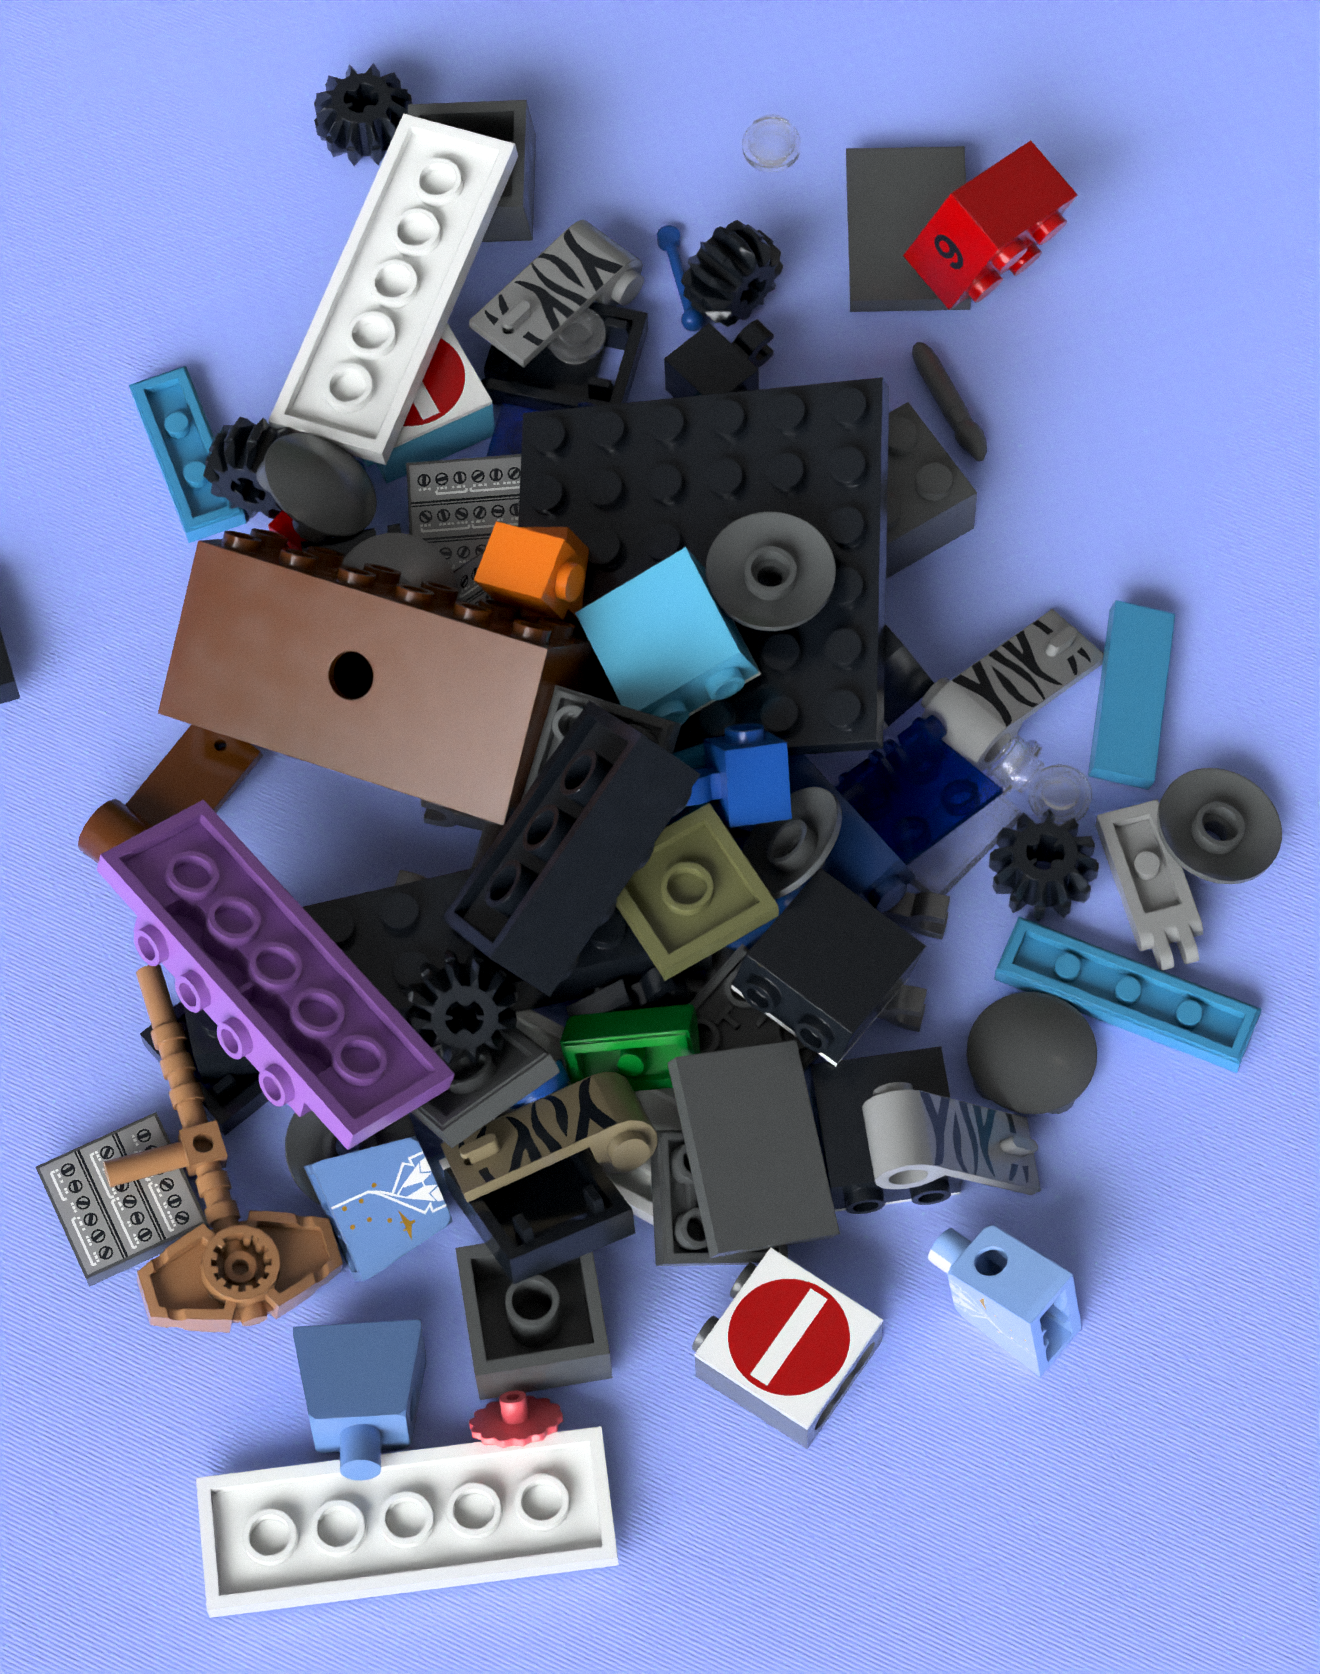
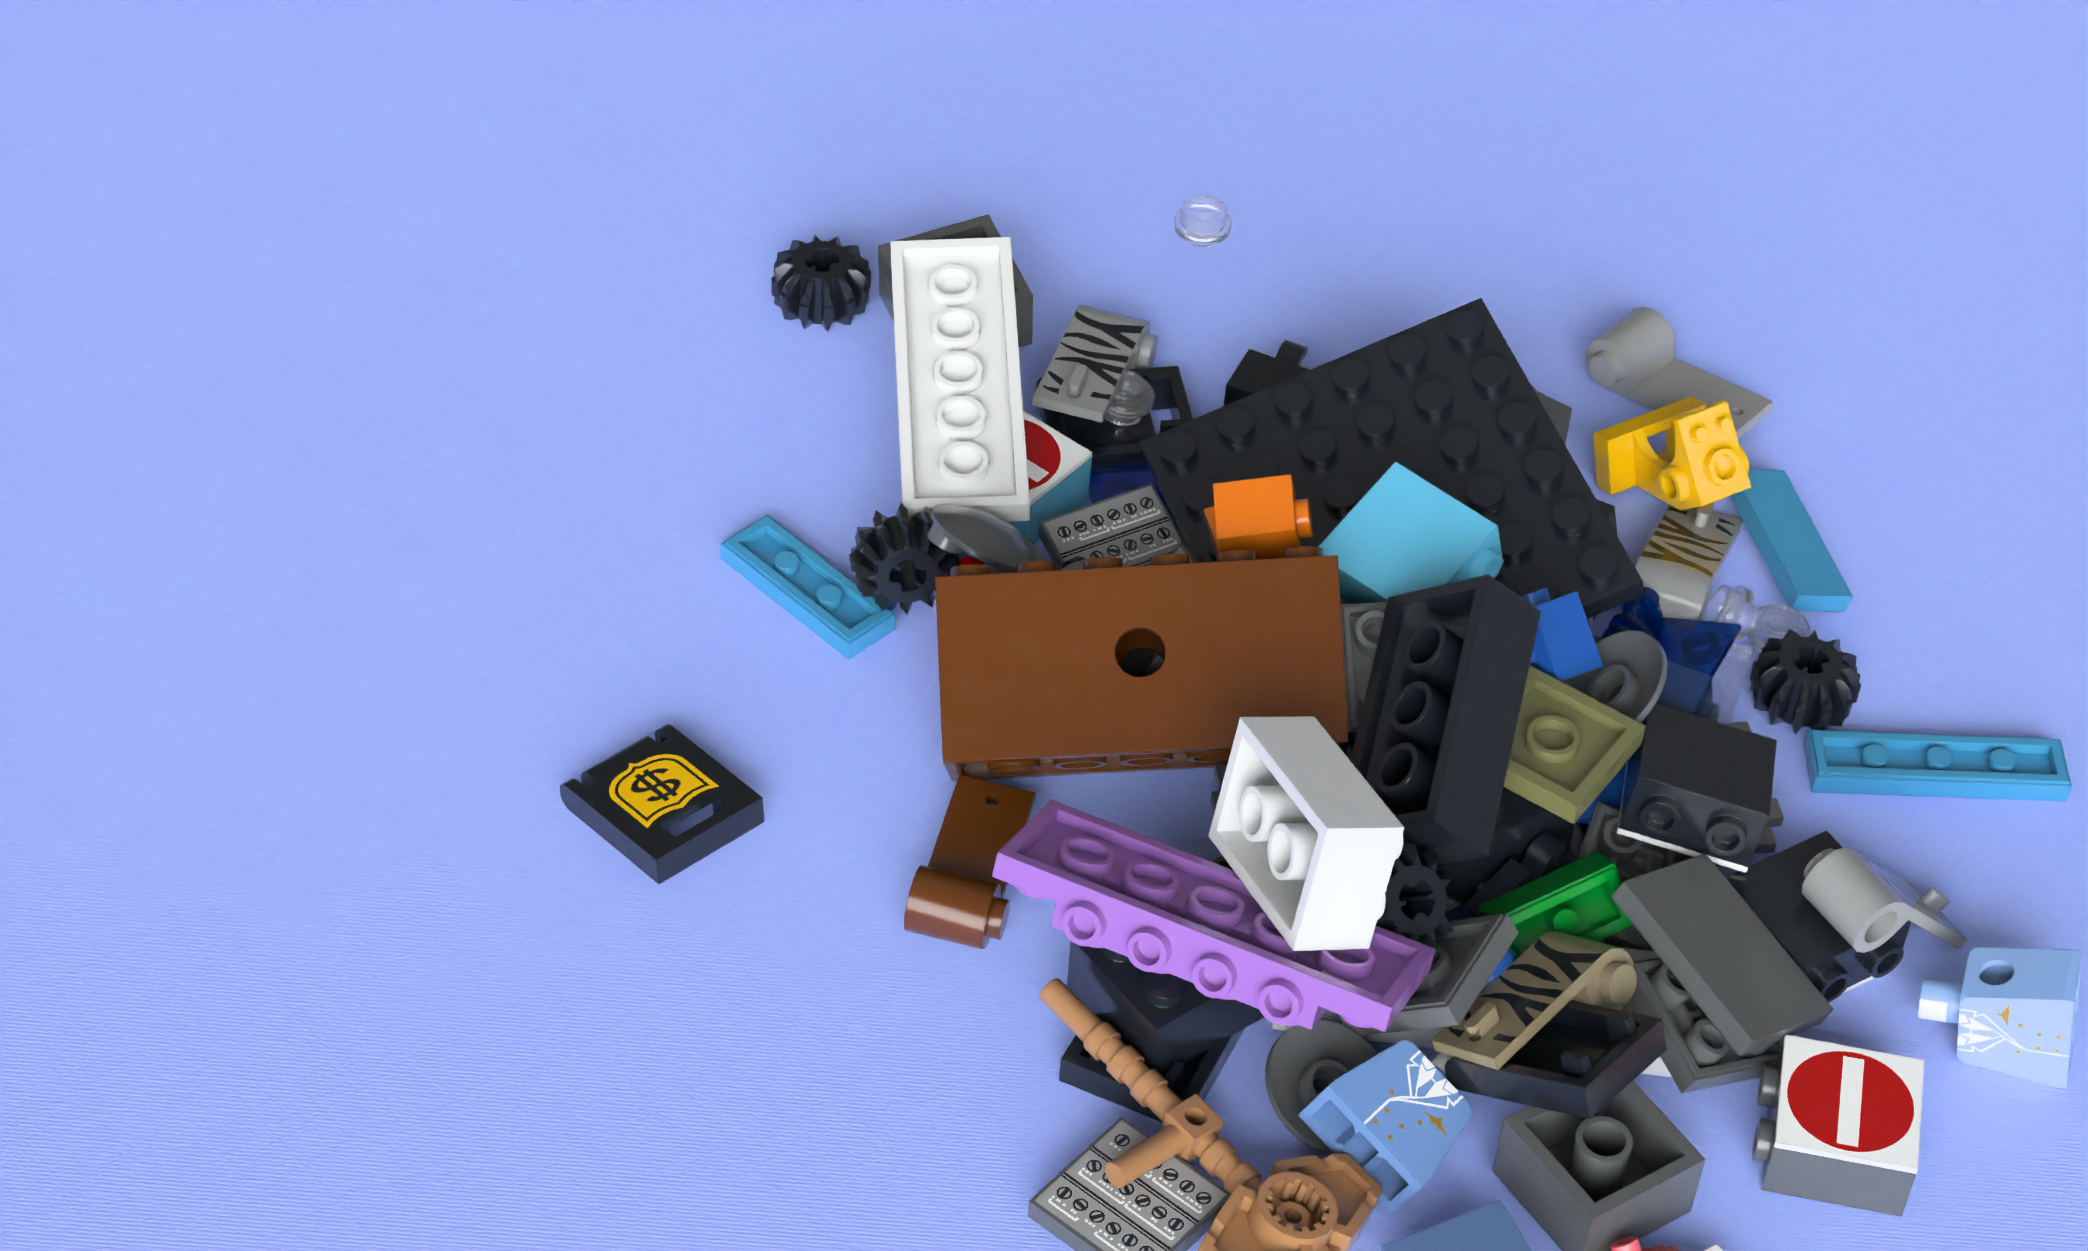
camera: 30 degrees left, 20 degrees down
blue hinge [657,225,705,331] -> none
black gear [681,220,783,327] -> none
dark grey dish [706,512,836,631] -> none
dark grey tile [846,146,971,312] -> none
red brick [903,140,1078,310] -> none
dark grey dish [966,992,1097,1114] -> none
light grey hinge [1095,799,1203,971] -> none
dark grey dish [1157,768,1282,884] -> none
none -> white brick [1208,716,1404,951]
none -> light grey door [1585,307,1773,439]
none -> yellow tile [1593,396,1751,510]

